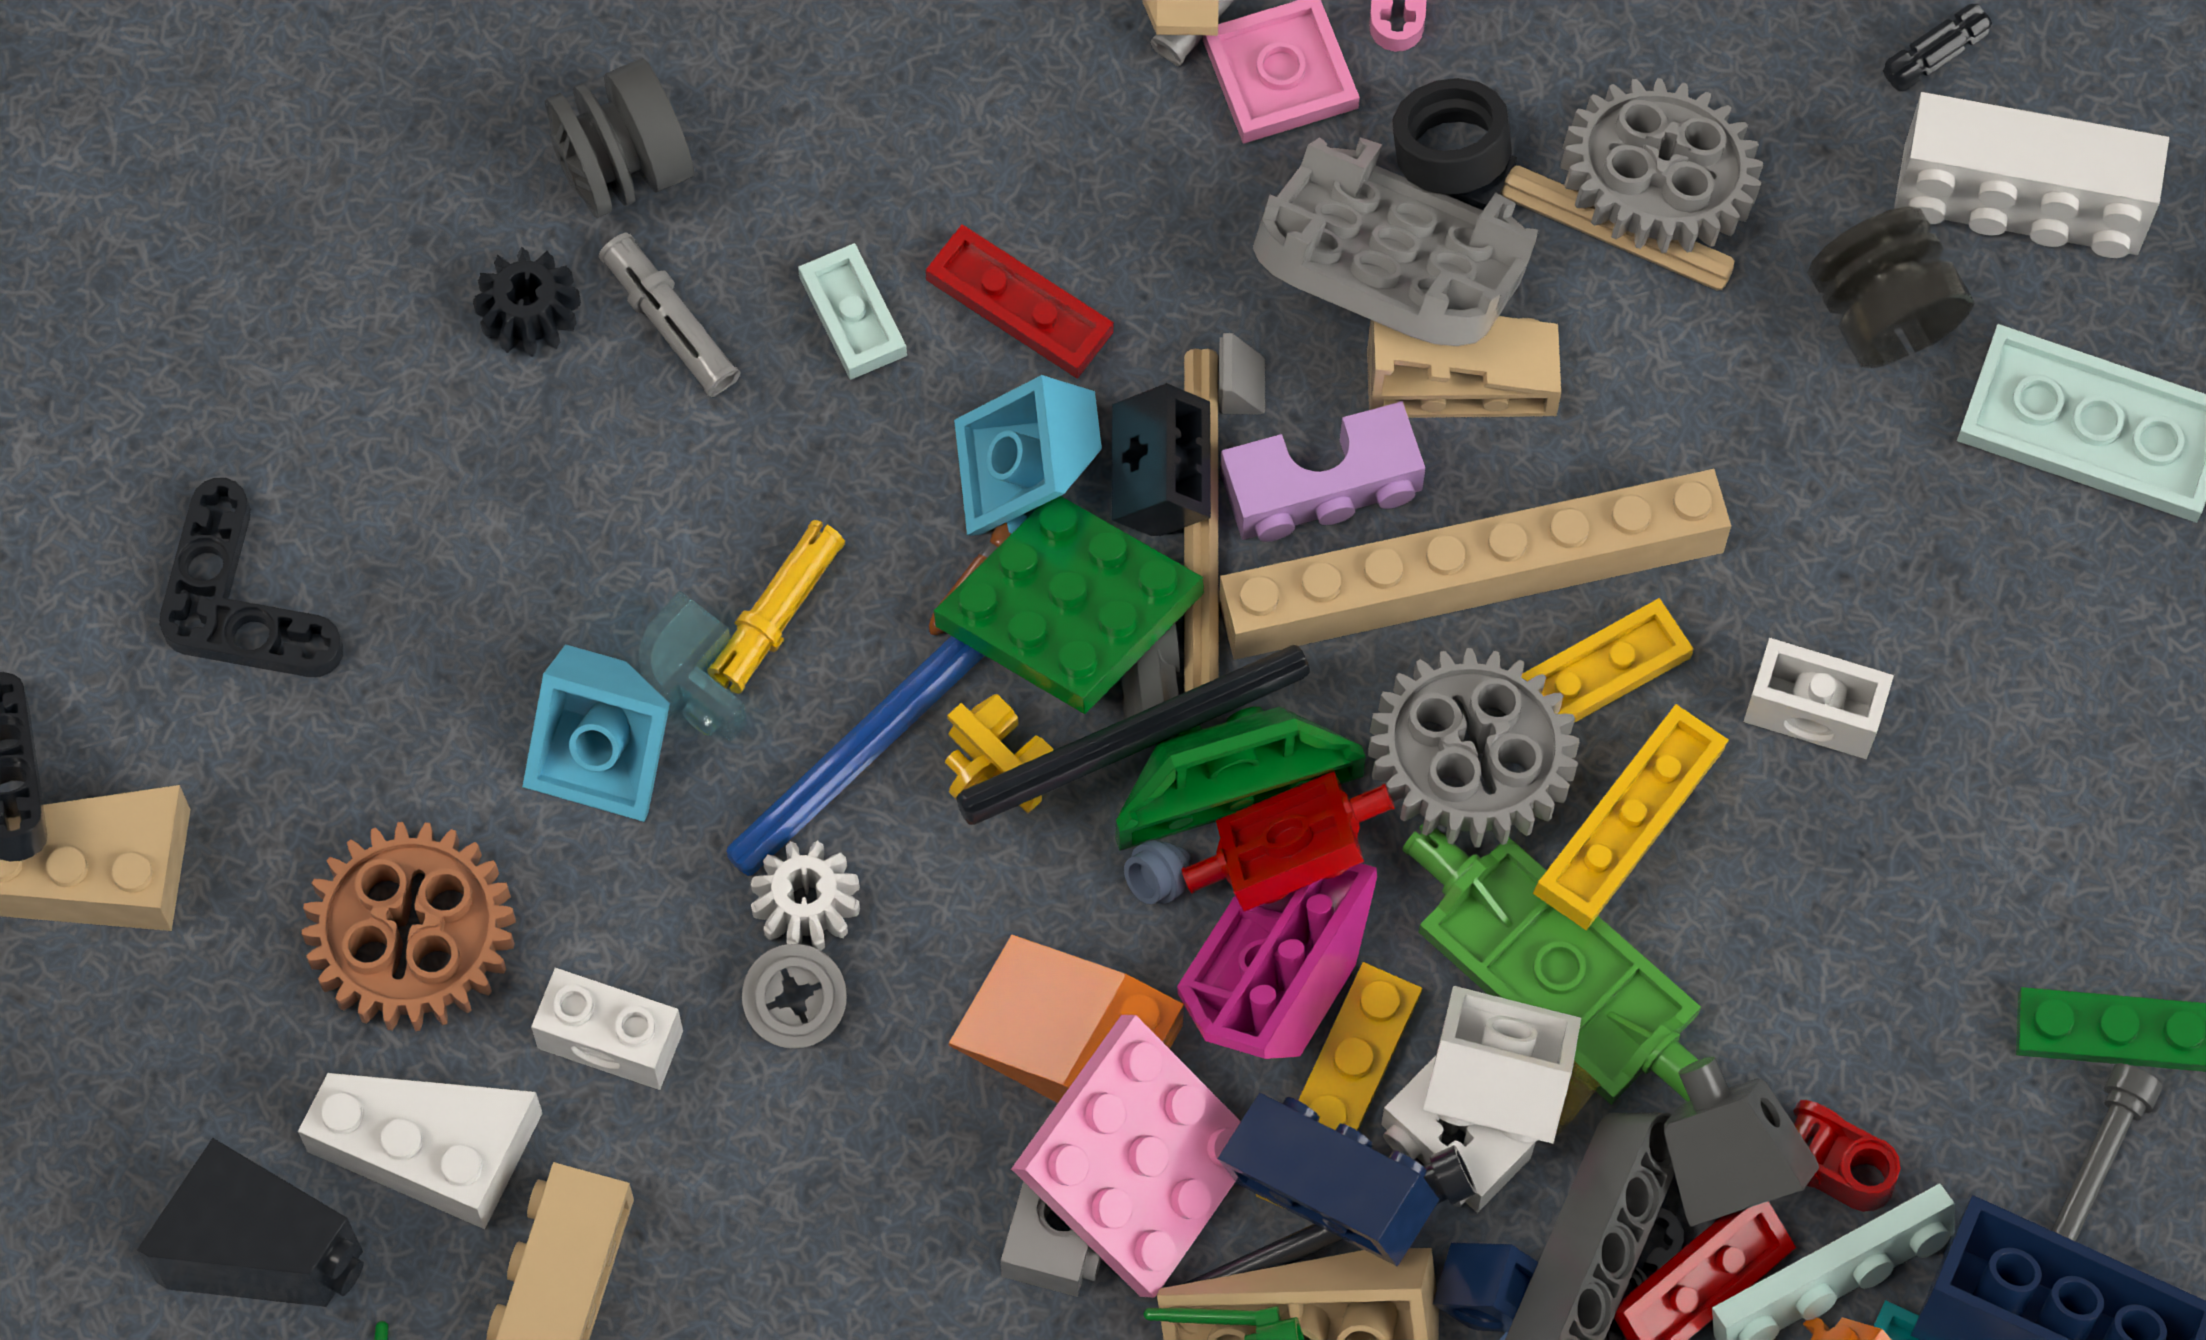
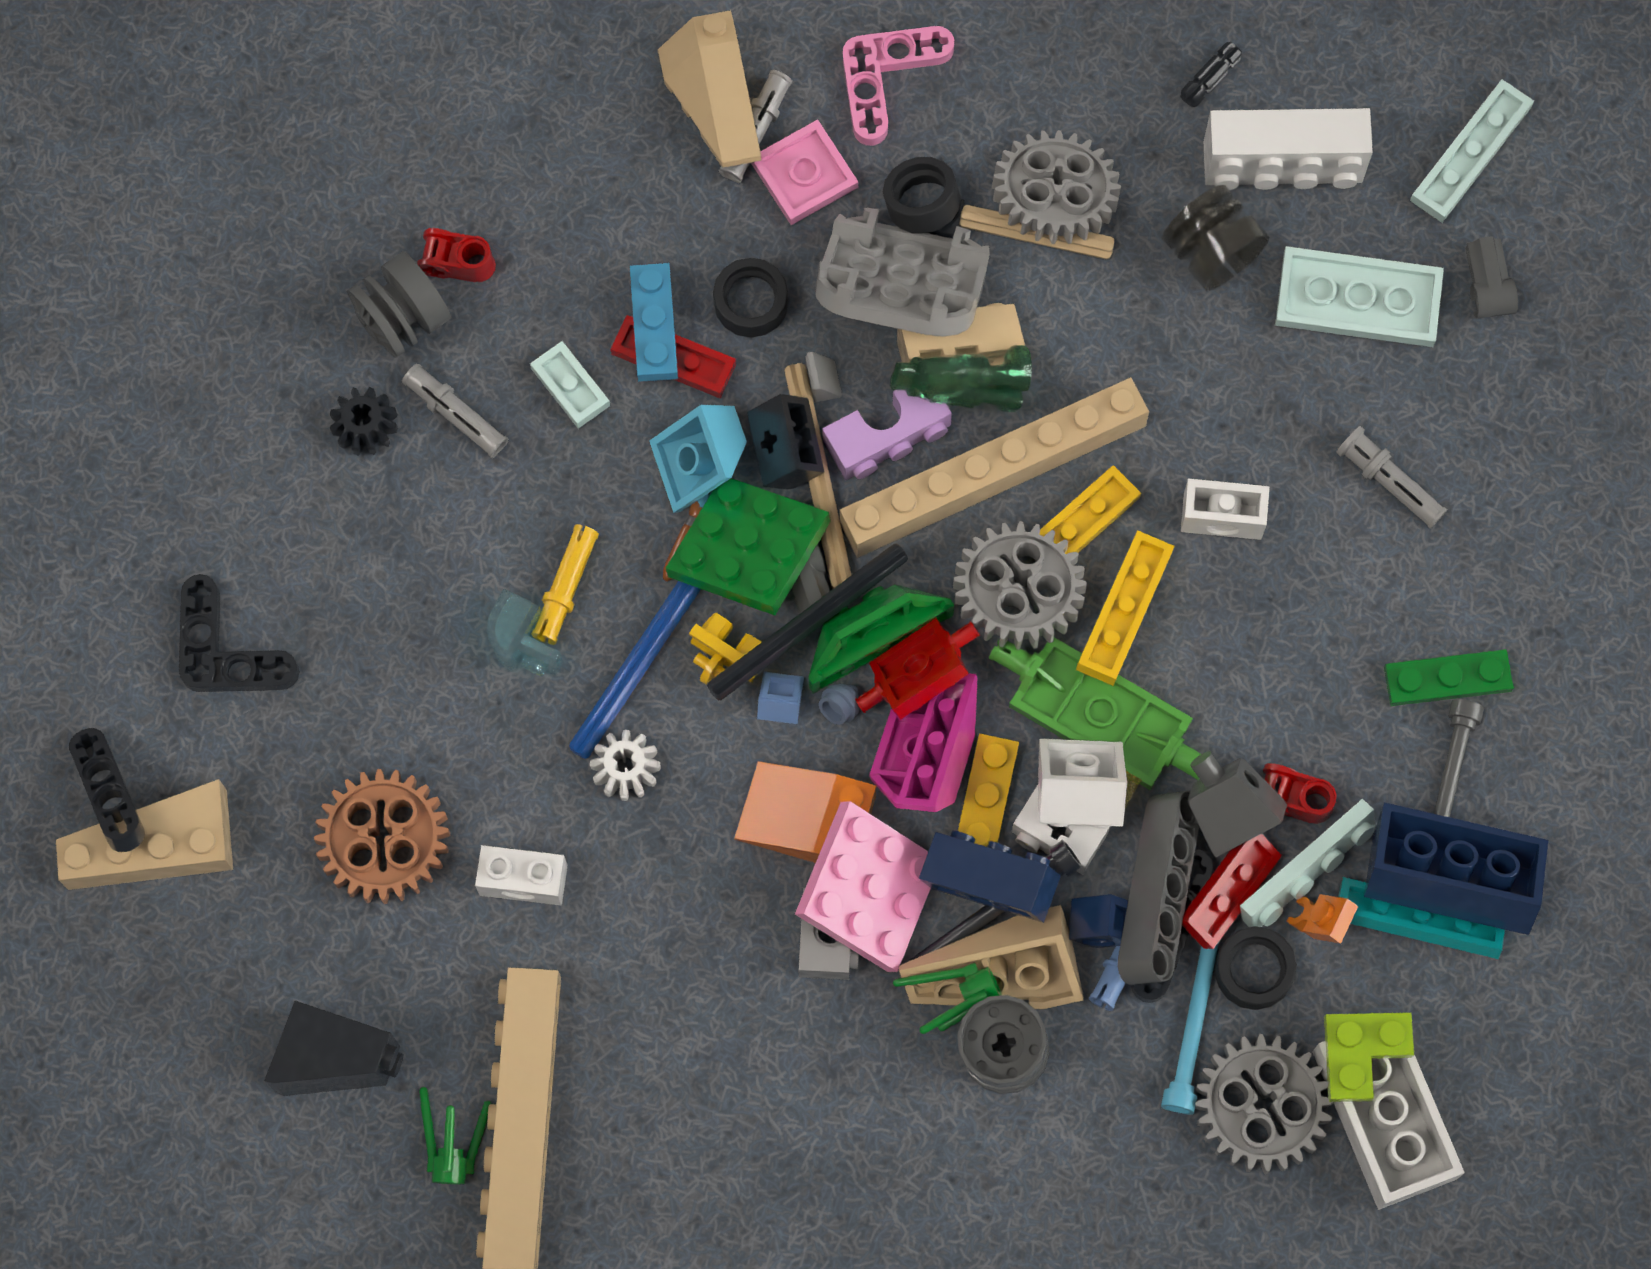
camera: 10 degrees left, 5 degrees up
white wedge [298,1073,542,1229] -> none
medium azure slope [522,644,670,822] -> none
light grey gear [742,944,847,1049] -> none
none -> red piece [417,228,496,282]
none -> dark azure plate [630,263,678,382]
none -> black tyre [713,257,789,338]
none -> medium blue slope [757,672,804,724]
none -> clear green piece [890,345,1032,412]
none -> light grey pin [1336,426,1447,529]

